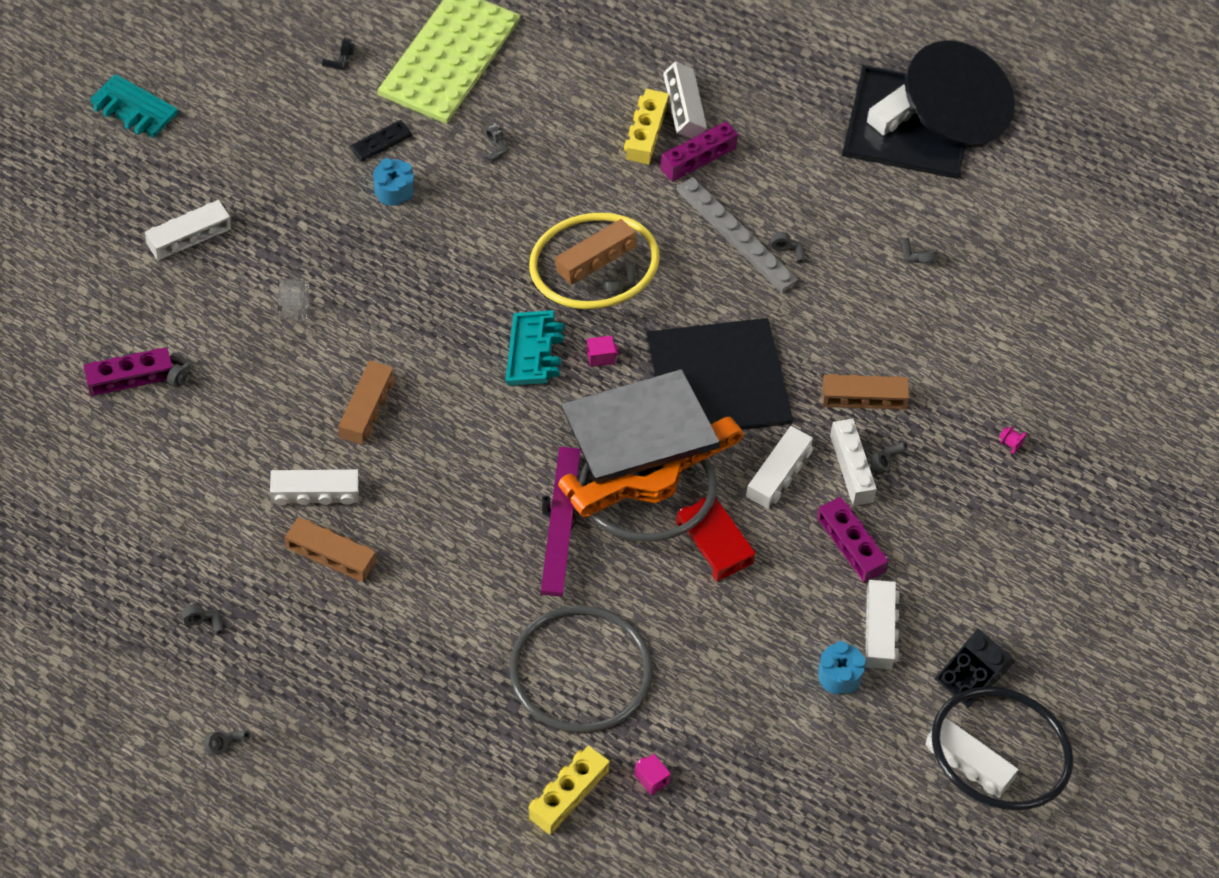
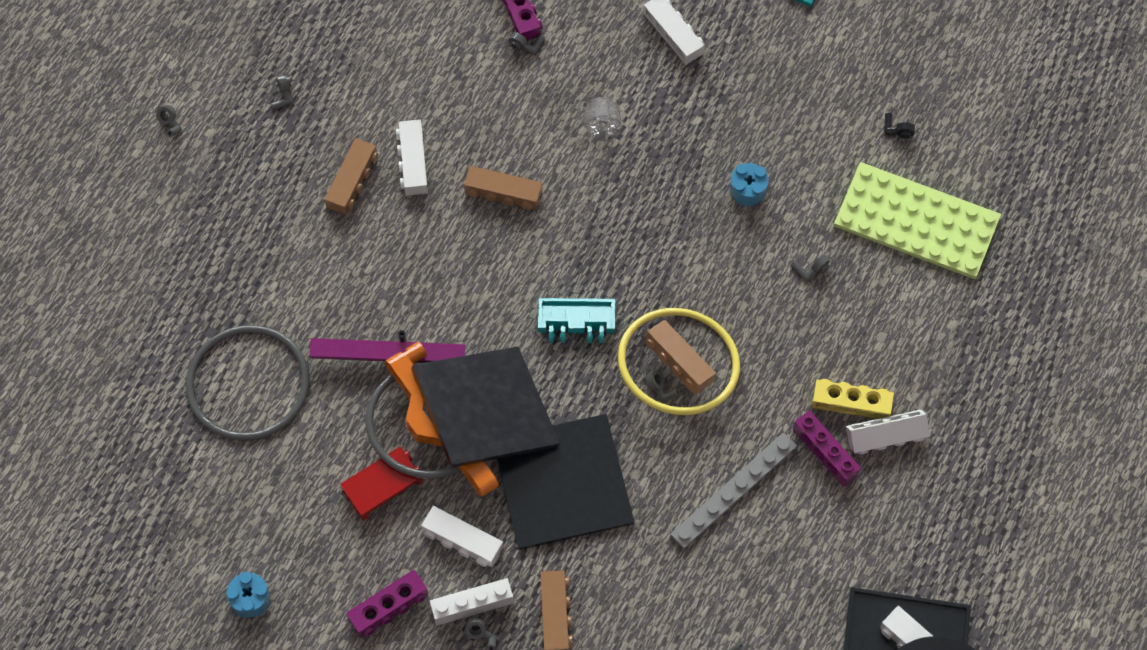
camera: 90 degrees right, 10 degrees up
black tile [350,120,412,162] -> none
light yellow brick [529,745,610,835] -> none
dark pink brick [587,336,619,367] -> none
dark pink brick [634,754,671,796] -> none
dark grey plate [771,231,805,264] -> none
white brick [865,580,899,669] -> none

